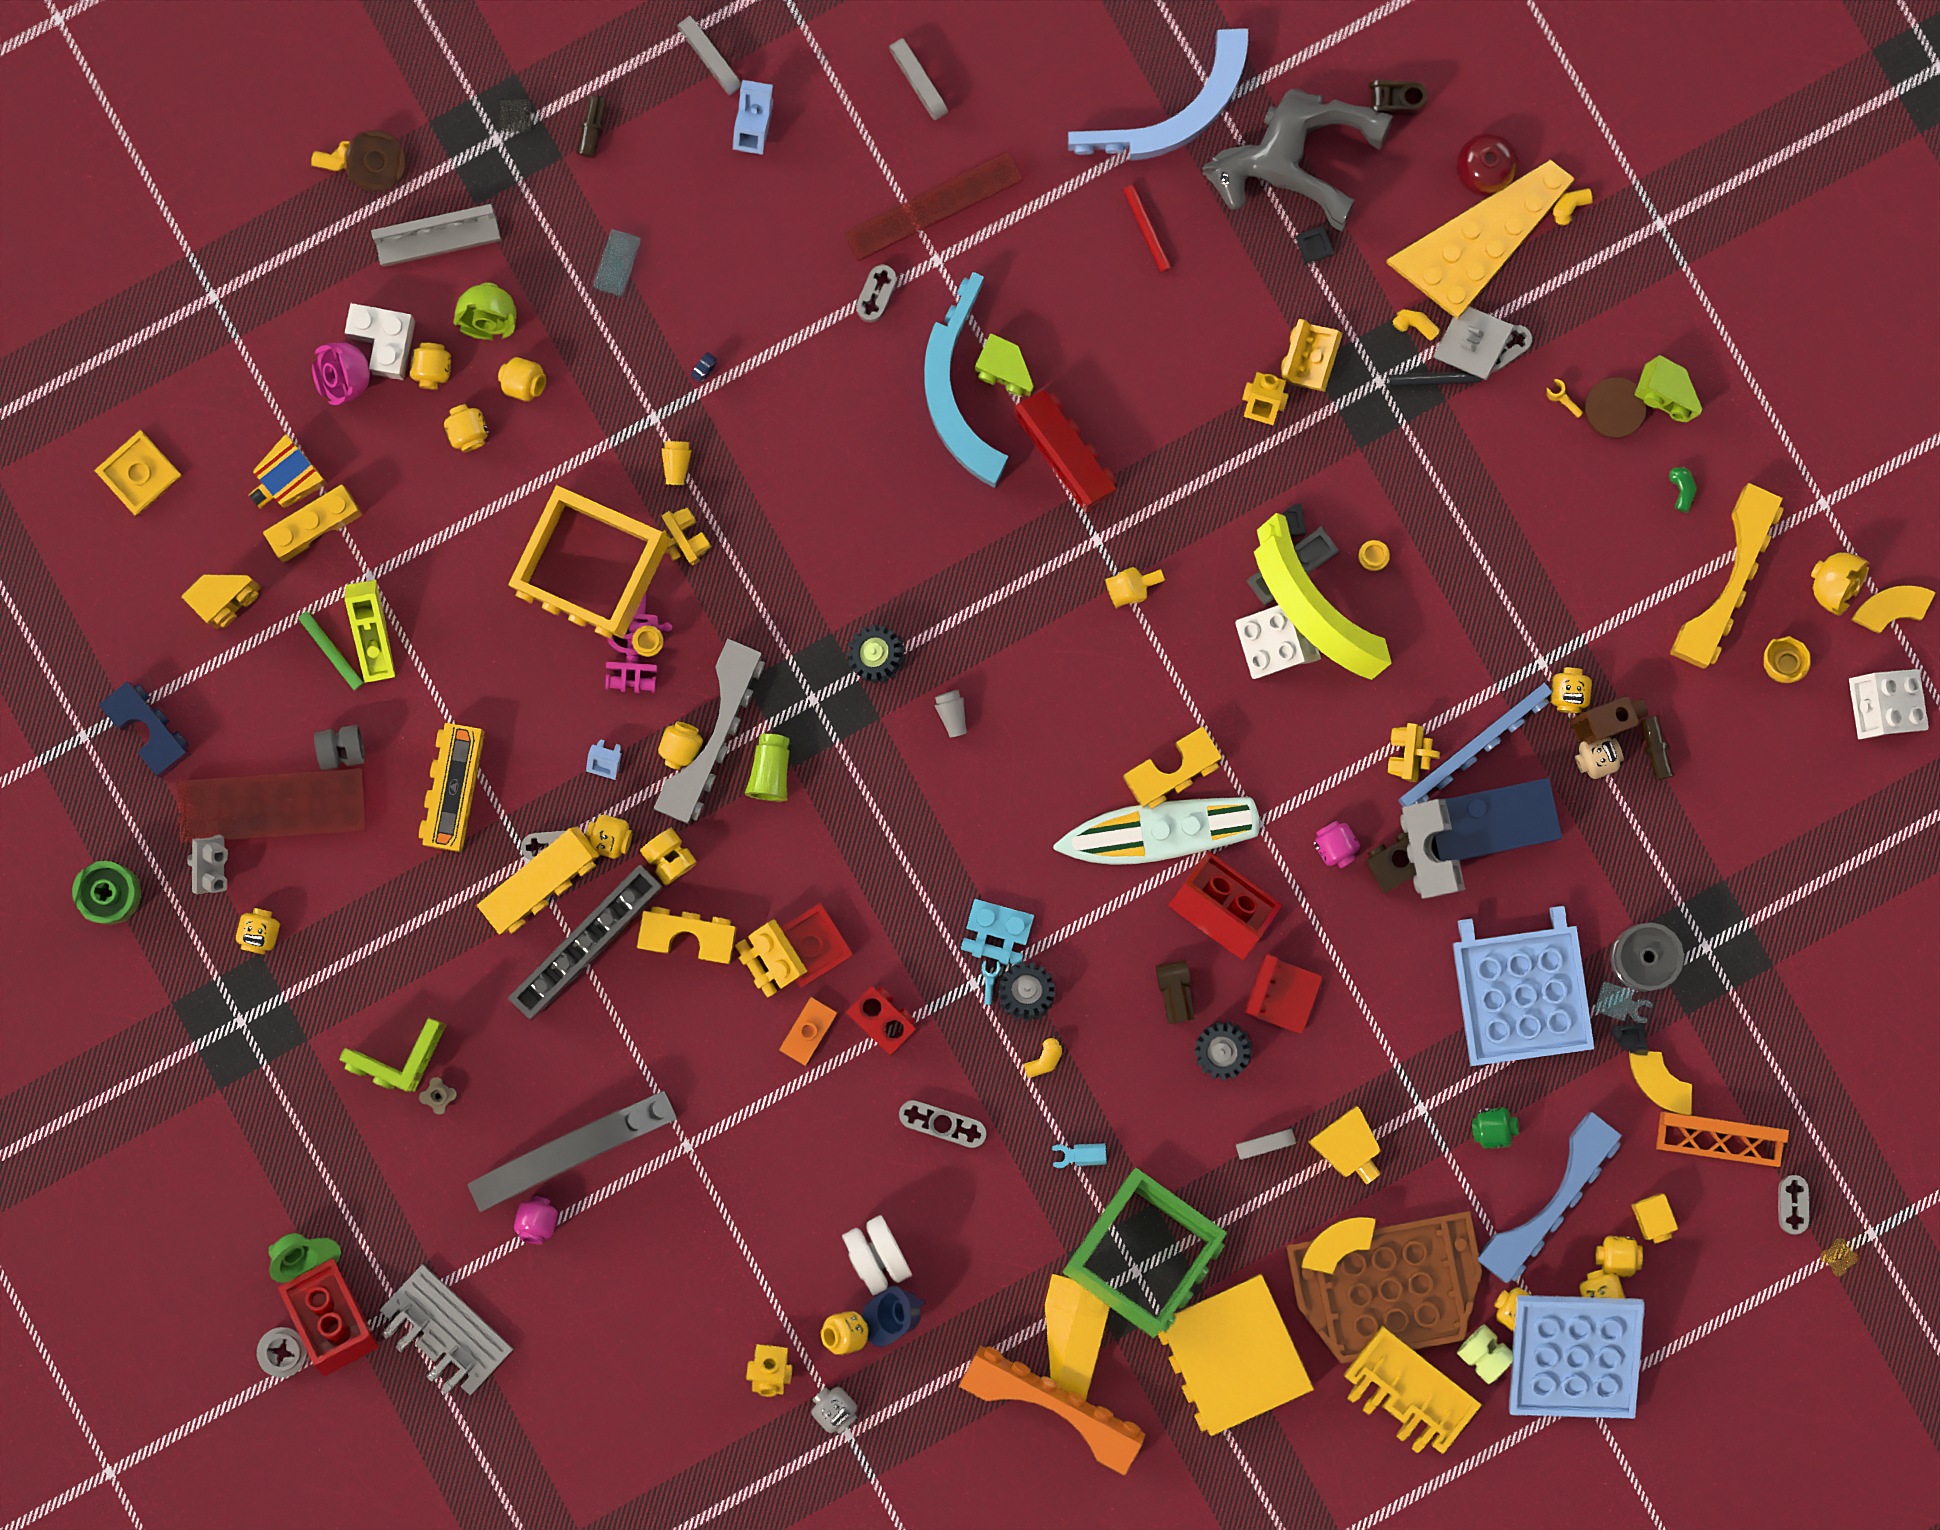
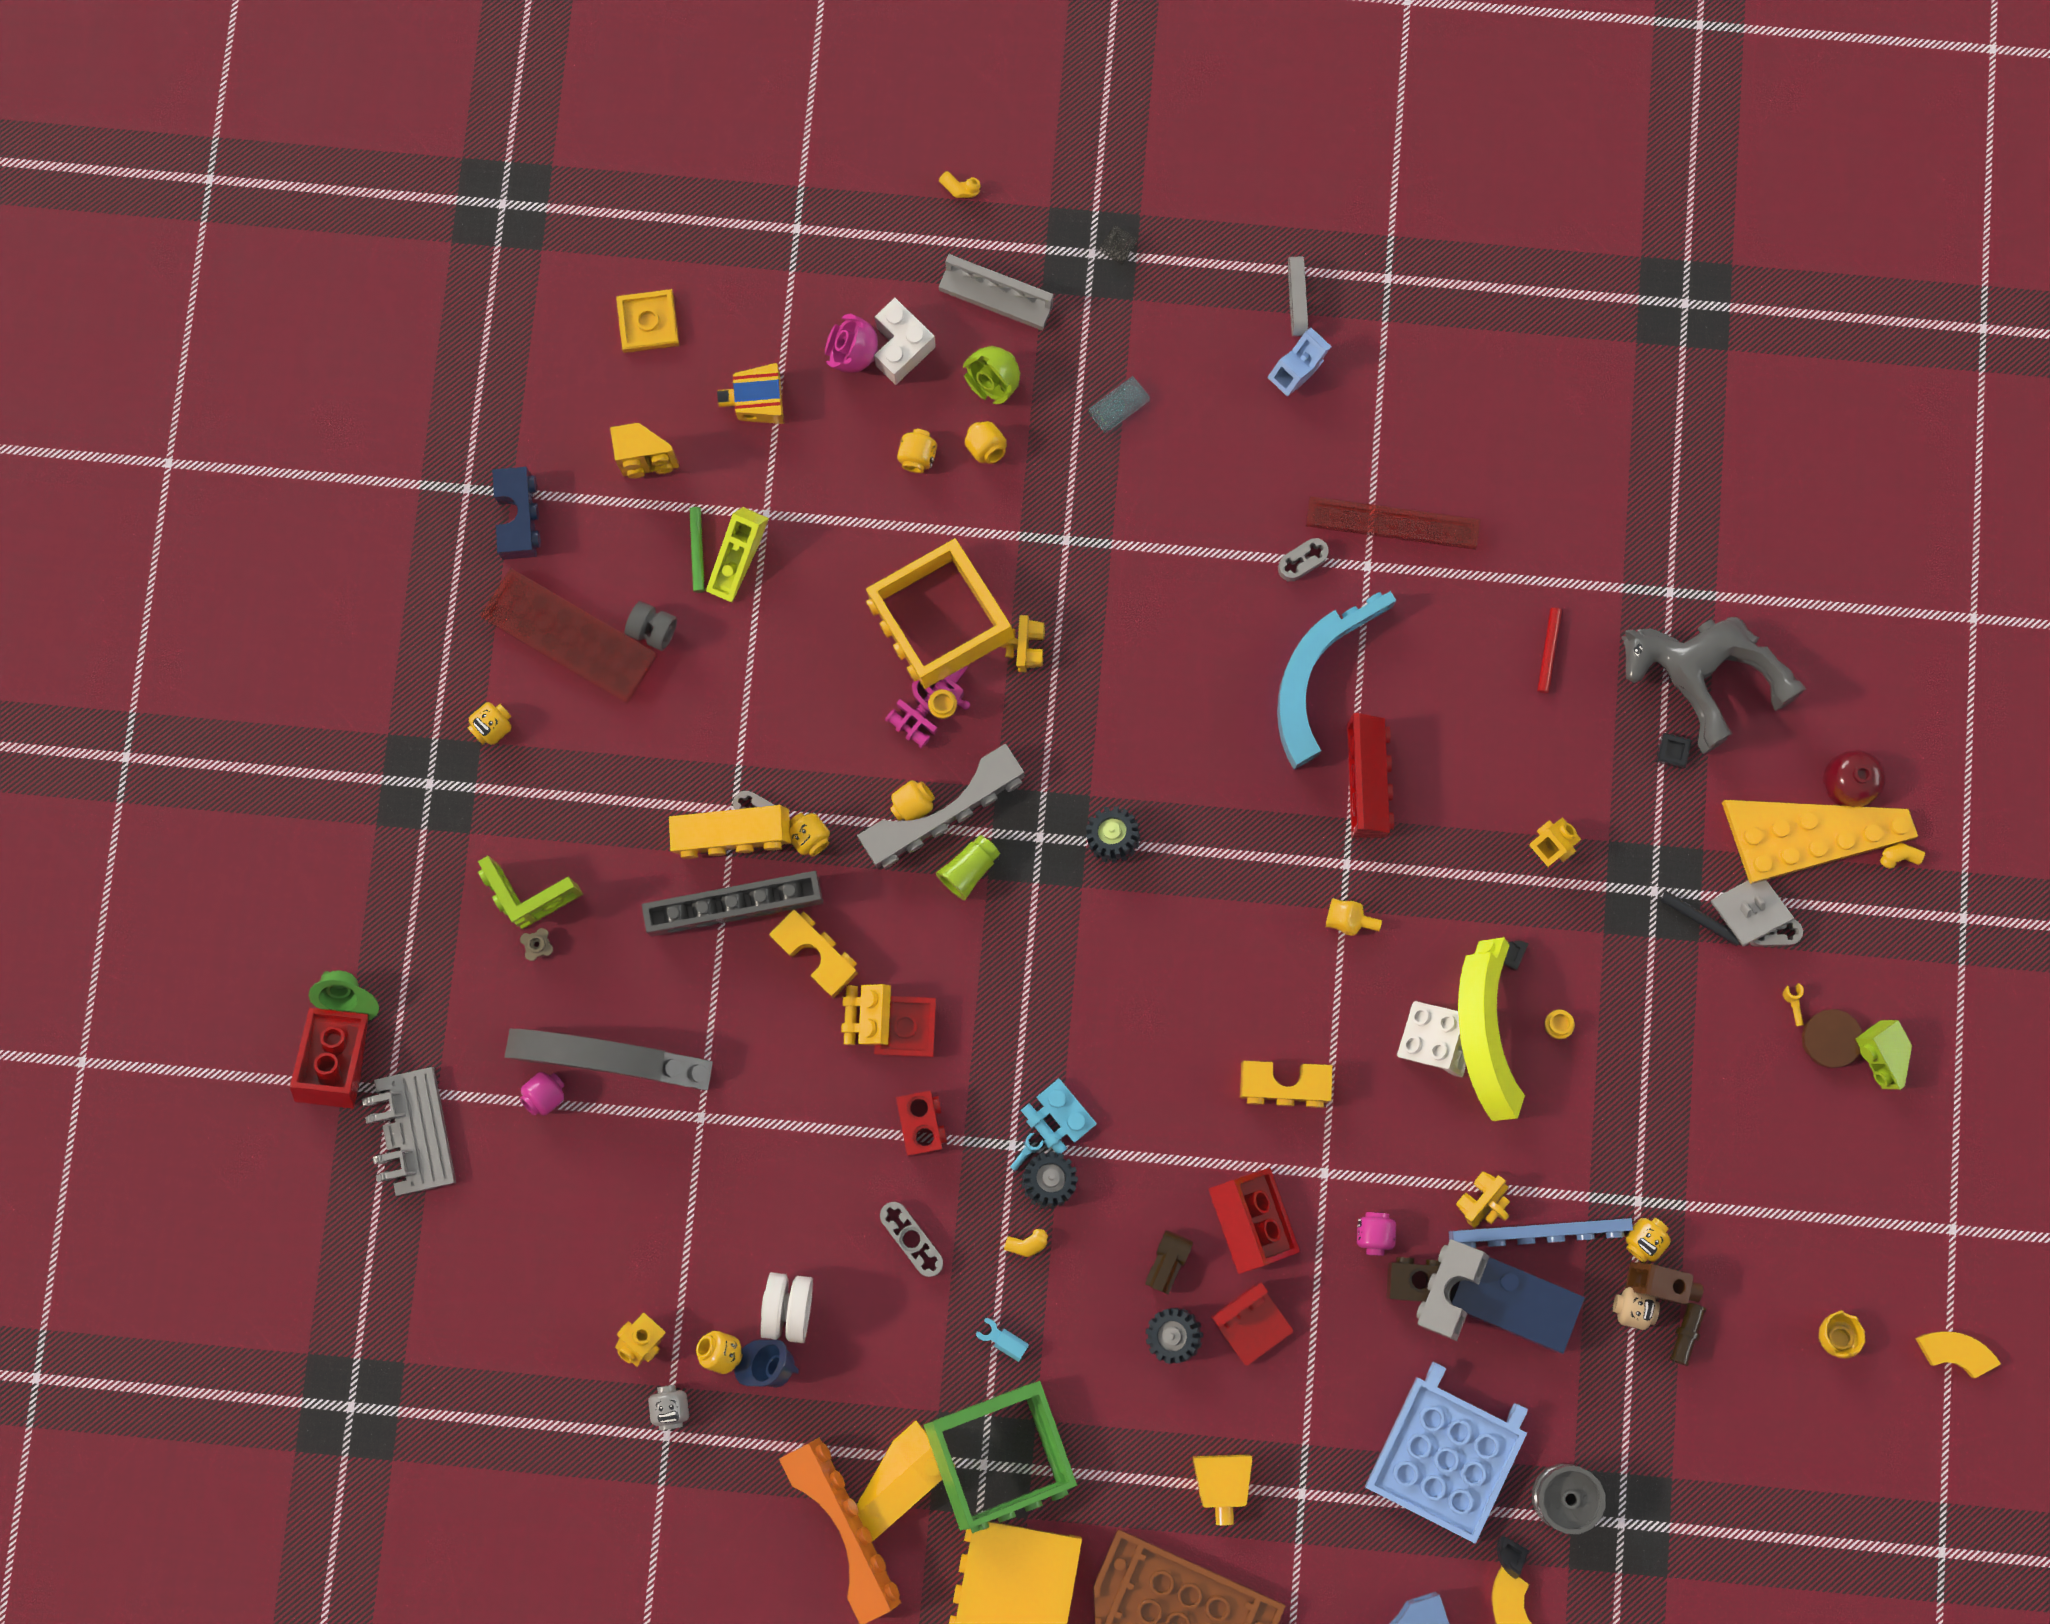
camera: 35 degrees right, 5 degrees down
bright green brick [72,861,141,925] -> none
light grey hips [187,834,228,895] -> none
light grey gear [257,1327,307,1378] -> none
yellow arch [263,484,362,563] -> none
reddish brown tile [344,130,405,192] -> none
yellow head [410,343,451,389] -> none
brick [419,723,485,853] -> none
dark brown axle [576,96,606,158] -> none
light blue tile [586,739,622,780] -> none
yellow wheel [640,827,698,886] -> none
yellow cone [661,441,692,485] -> none
dark blue tile [691,352,718,383] -> none
orange plate [779,997,837,1066] -> none
light grey beam [889,38,948,121] -> none
light grey cone [934,690,967,738] -> none
lime slope [975,333,1033,398] -> none
light aqua piece [1053,797,1259,865] -> none
light blue arch [1068,29,1248,160] -> none
light grey beam [1236,1129,1296,1160] -> none
dark grey tile [1246,526,1339,606] -> none
yellow bracket [1281,319,1342,392] -> none
yellow tile [1301,1217,1376,1274] -> none
dark brown piece [1369,80,1428,115] -> none
yellow arm [1393,310,1440,340] -> none
green head [1472,1107,1519,1149] -> none
clear light blue plate [1593,982,1653,1023] -> none
green arm [1669,467,1697,513] -> none
yellow arch [1670,483,1784,669] -> none
yellow cylinder [1811,552,1869,616] -> none
white bracket [1849,669,1929,739] -> none

